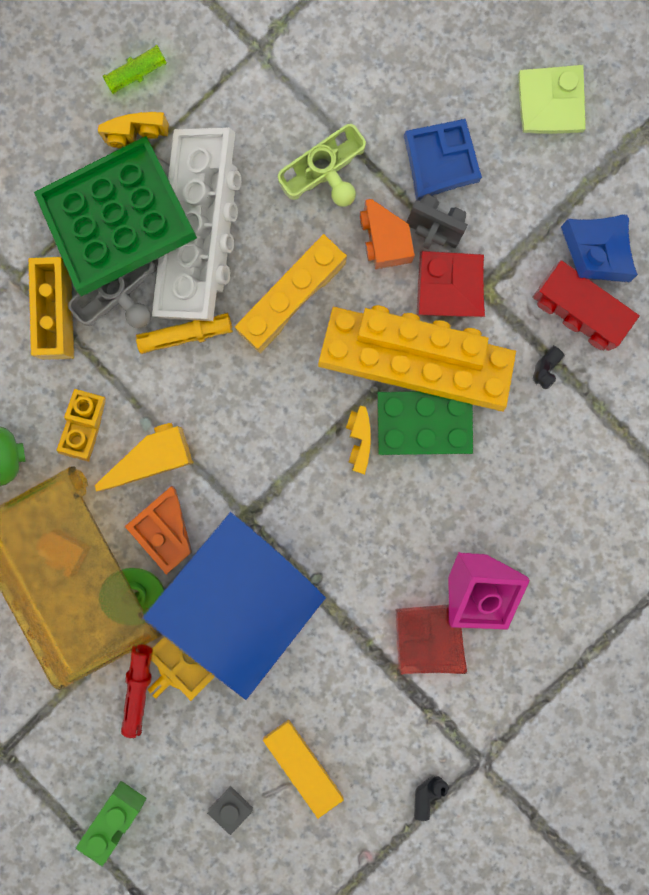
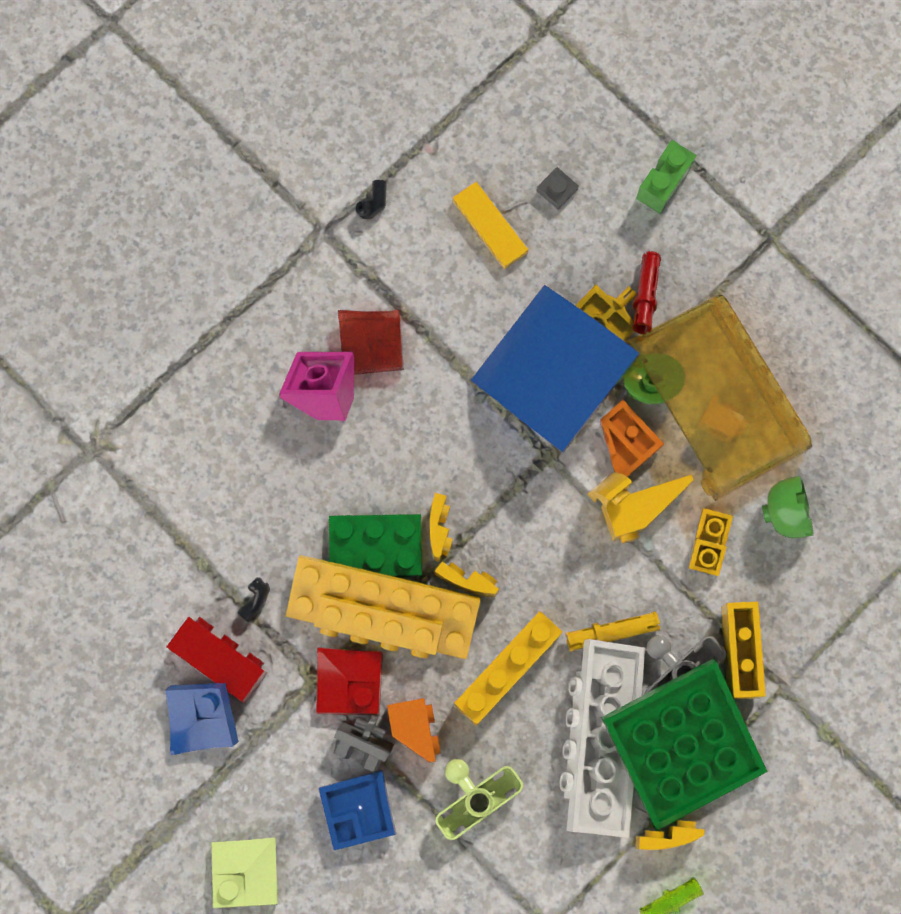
camera: 175 degrees right, 10 degrees down
none -> yellow slope [435,561,499,597]
none -> yellow slope [587,472,632,507]

